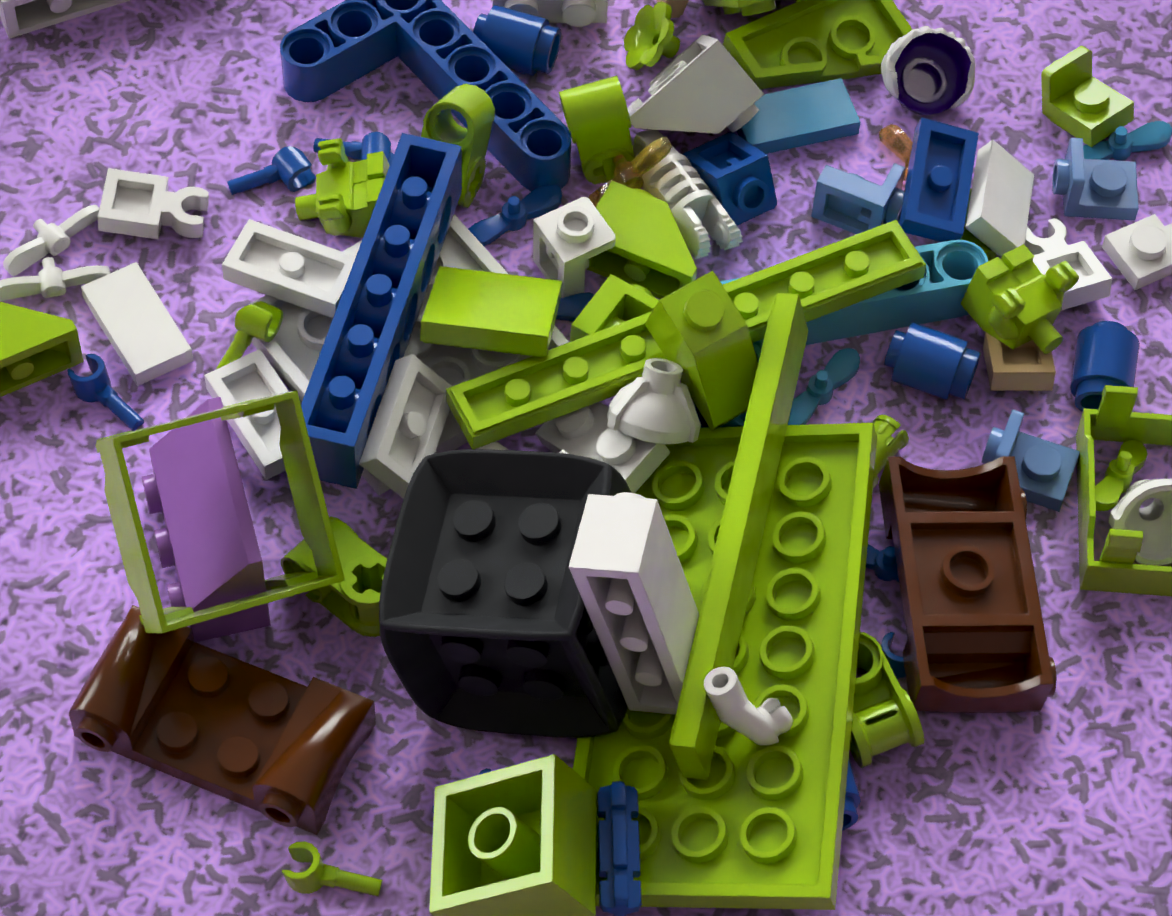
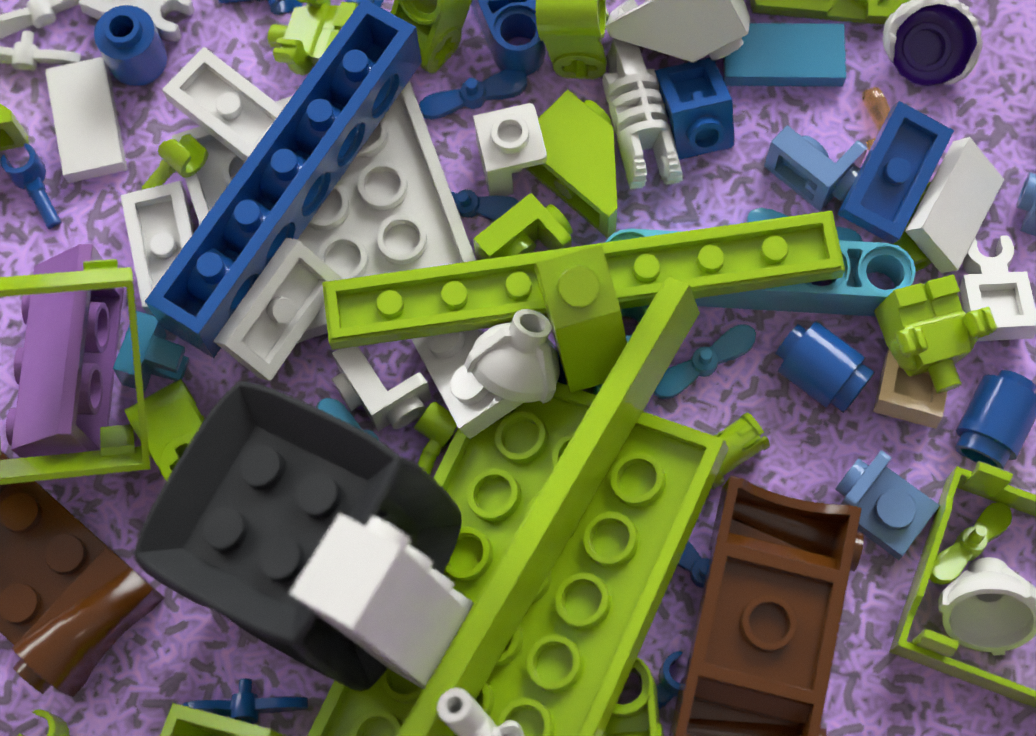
camera: 25 degrees right, 15 degrees up
lime tile [420,266,562,357] -> none
clear yellow piece [588,136,672,207] -> none
none -> blue brick [94,5,167,86]
none -> dark azure tile [113,310,189,392]

